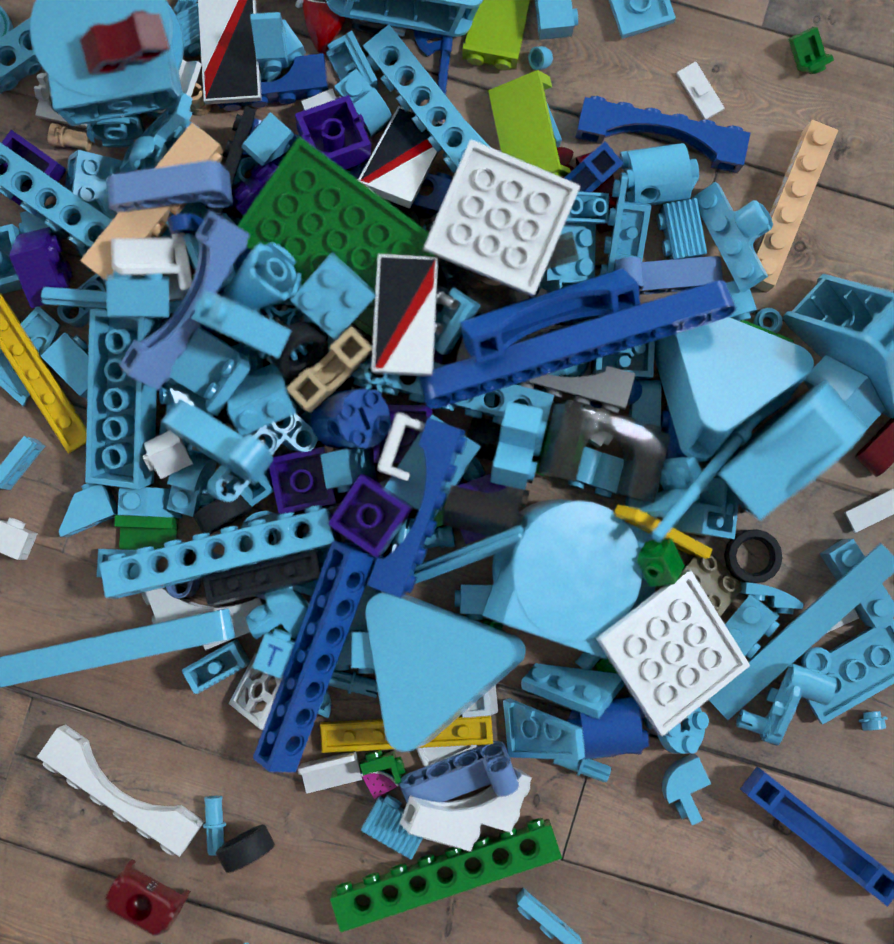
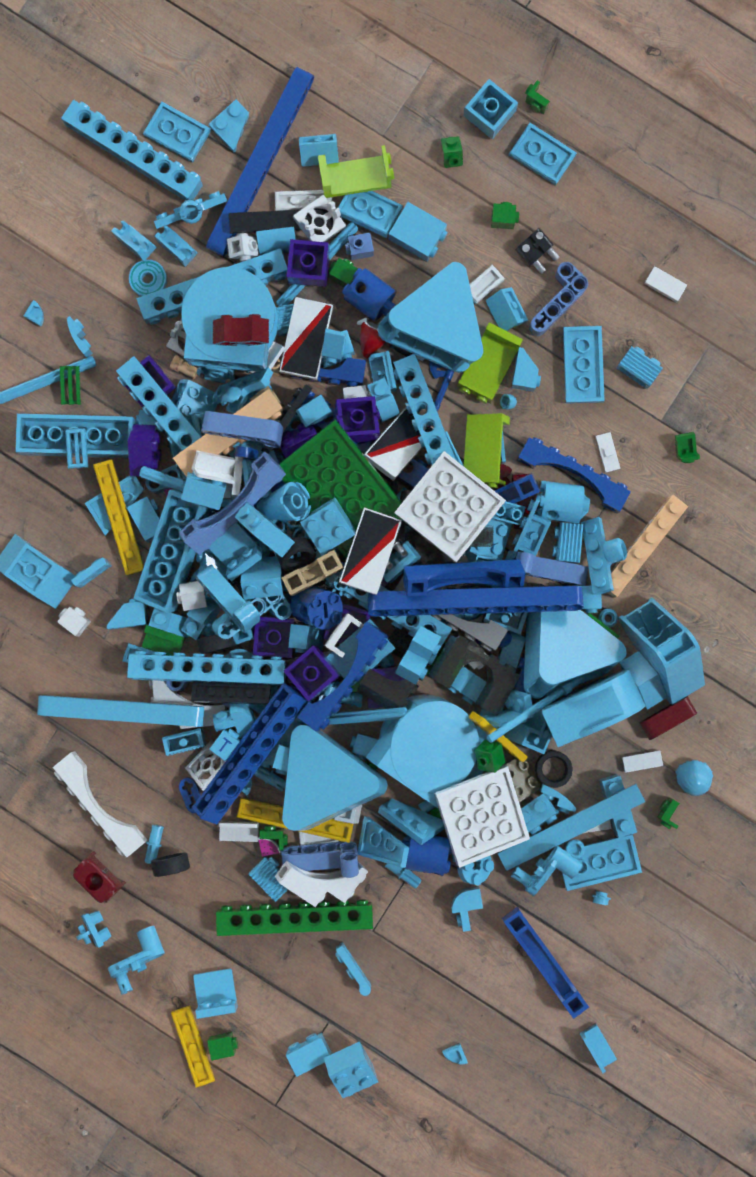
camera: 10 degrees right, 0 degrees up
none -> blue beam [179,777,201,814]

